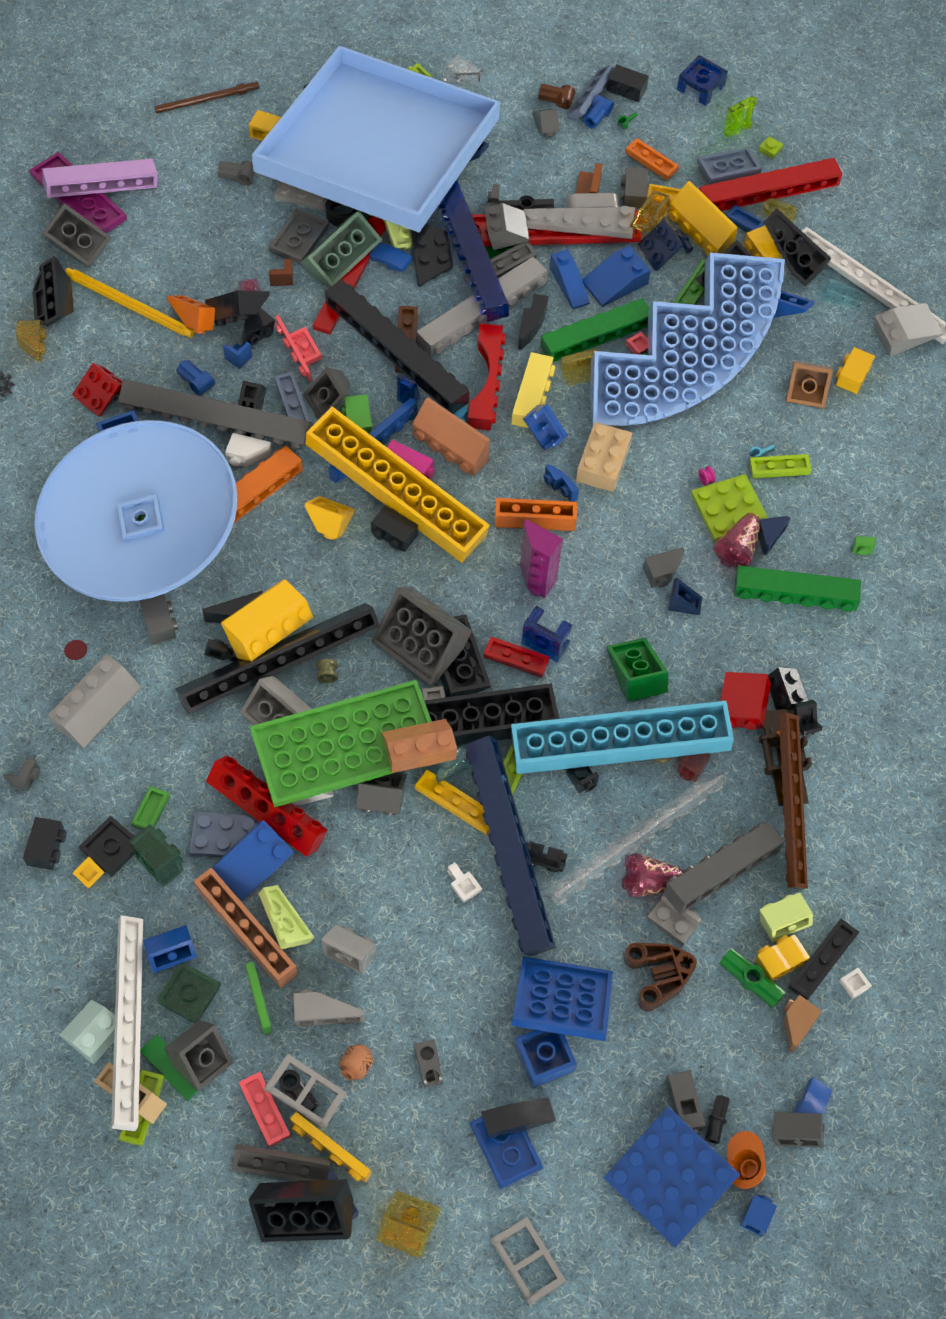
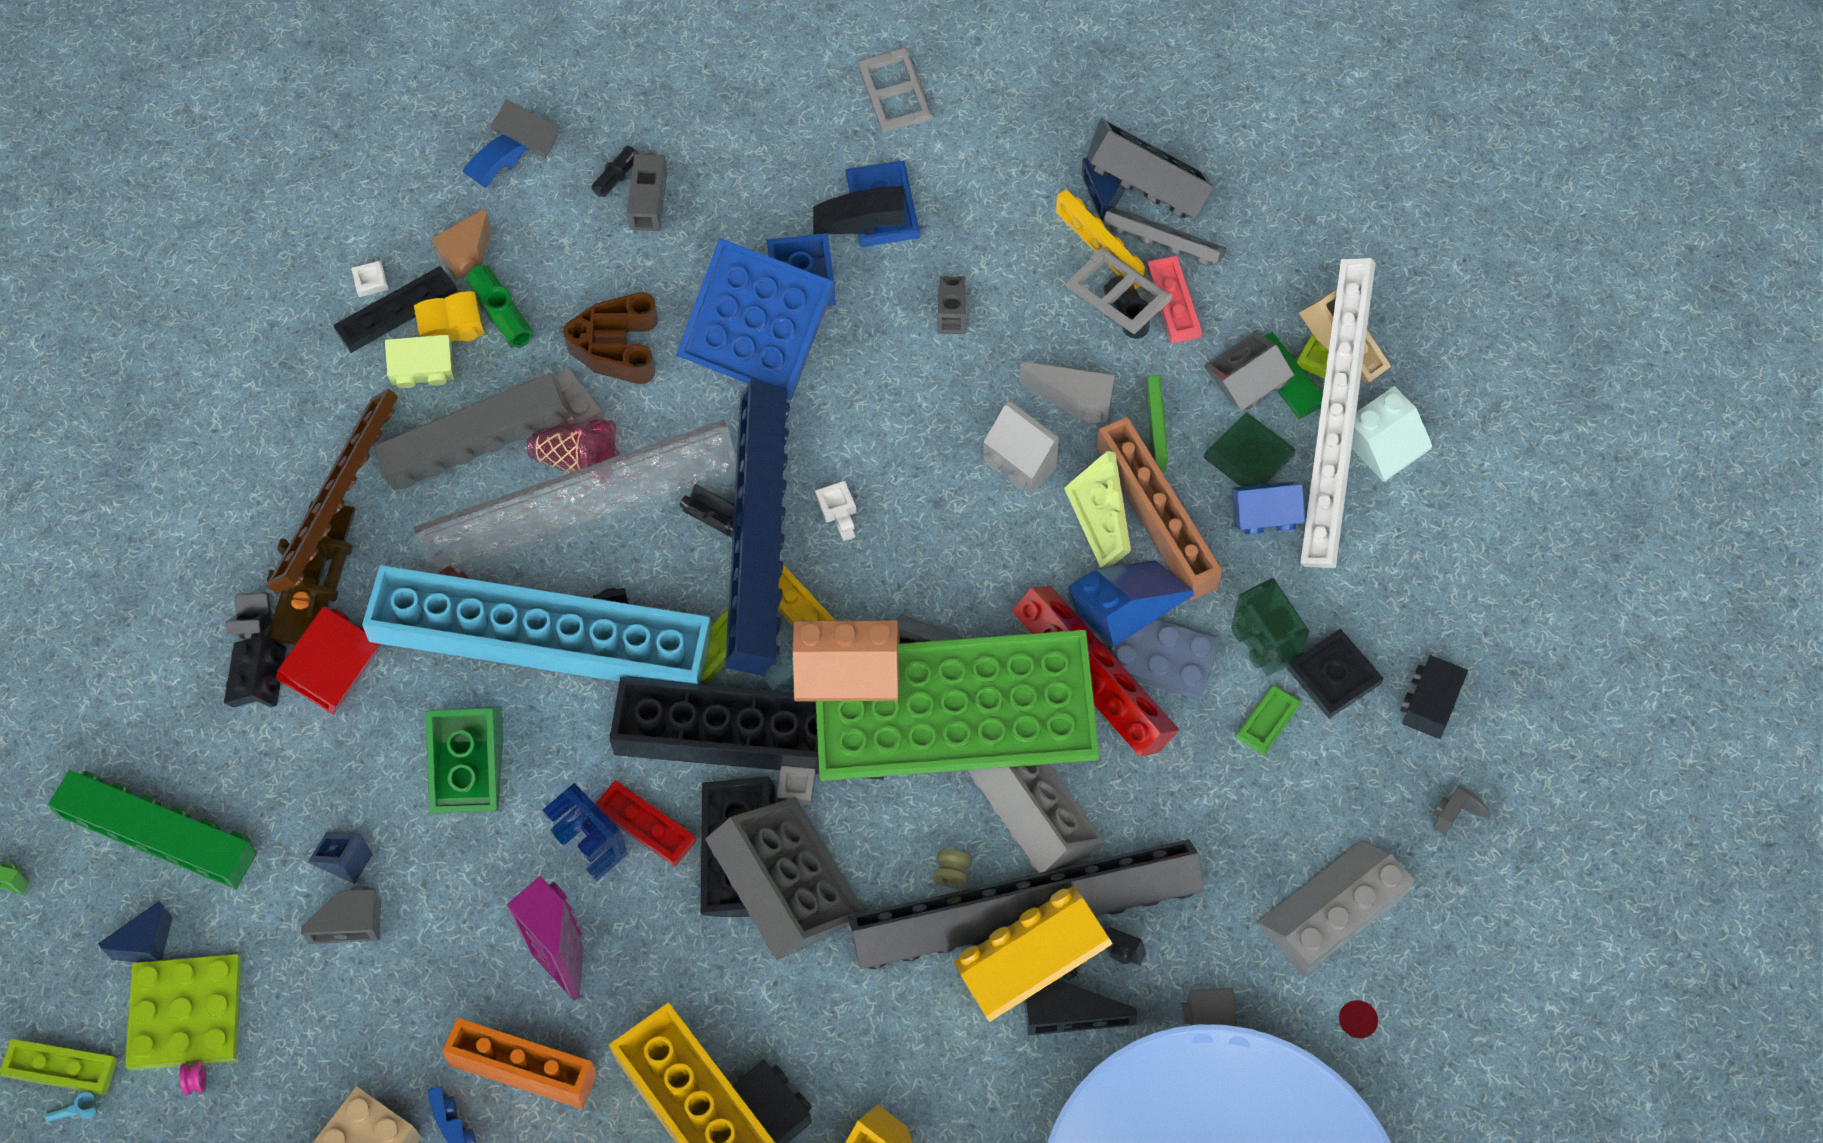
camera: 160 degrees left, 0 degrees up
yellow plate [73,856,105,889] -> none
nougat head [339,1044,374,1080] -> none
clear yellow slope [376,1190,442,1259] -> none
blue plate [604,1106,741,1248] -> none
clear pink cone [713,513,760,568] -> none
orange piece [727,1131,766,1189] -> none
blue brick [740,1195,777,1237] -> none

